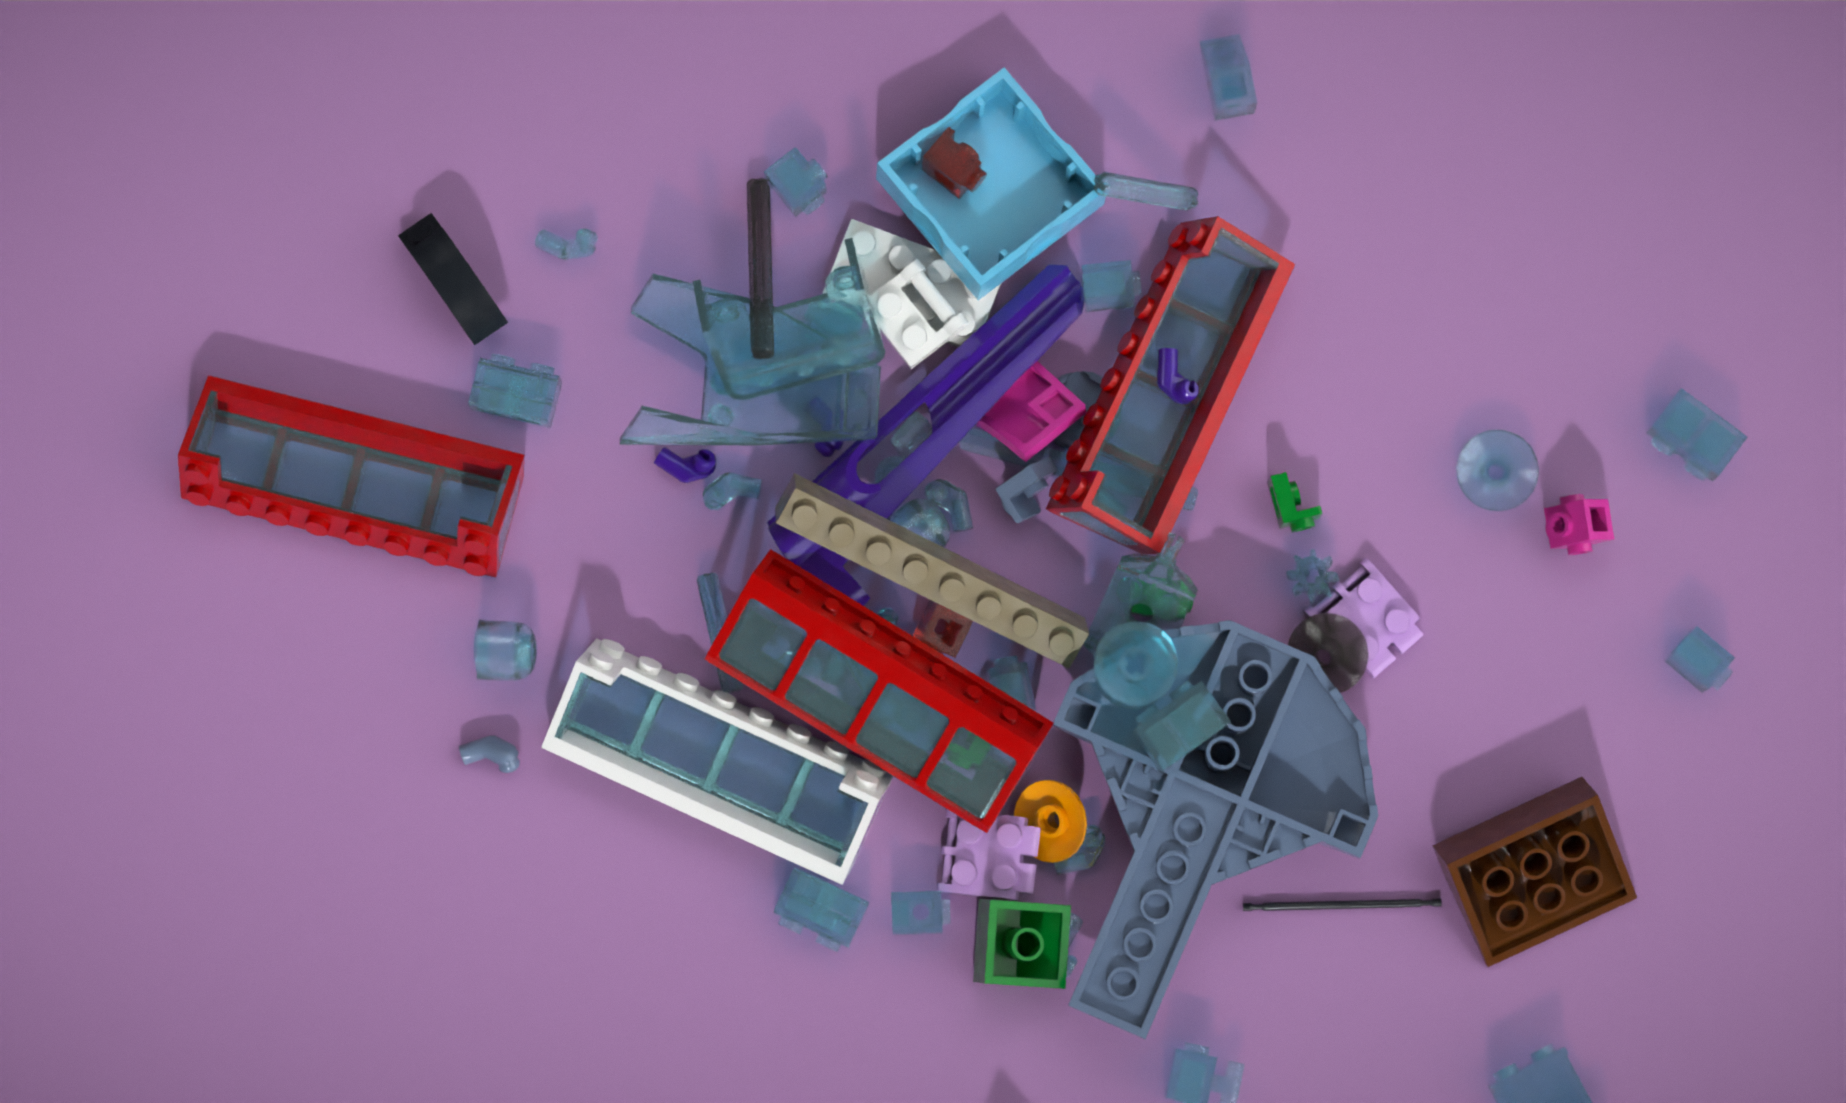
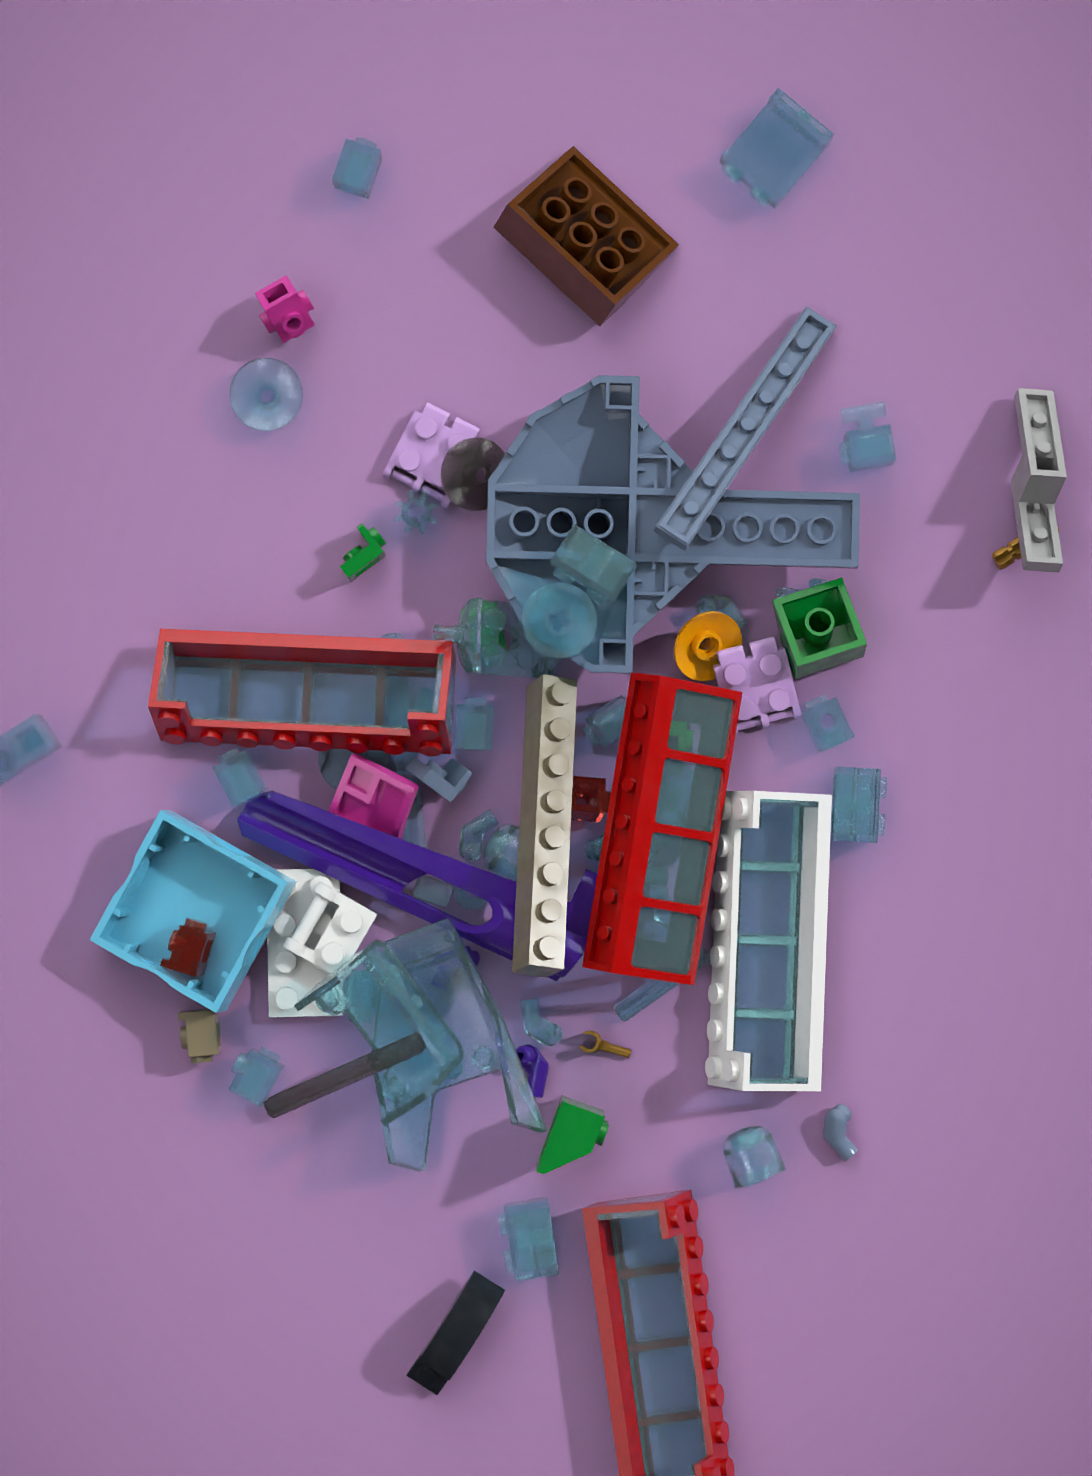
camera: 120 degrees left, 5 degrees up
clear light blue arm [535,228,598,260] -> none
clear light blue axle [1094,172,1199,211] -> none
dark purple arm [1157,348,1199,404] -> none
black piece [1243,898,1442,911] -> none
clear light blue piece [1646,388,1748,482] -> none
none -> dark tan brick [177,1009,222,1063]
none -> clear light blue brick [455,698,495,751]
none -> green slope [536,1095,609,1174]
none -> pearl gold hand [579,1030,632,1058]
none -> sand blue tile [654,306,837,551]

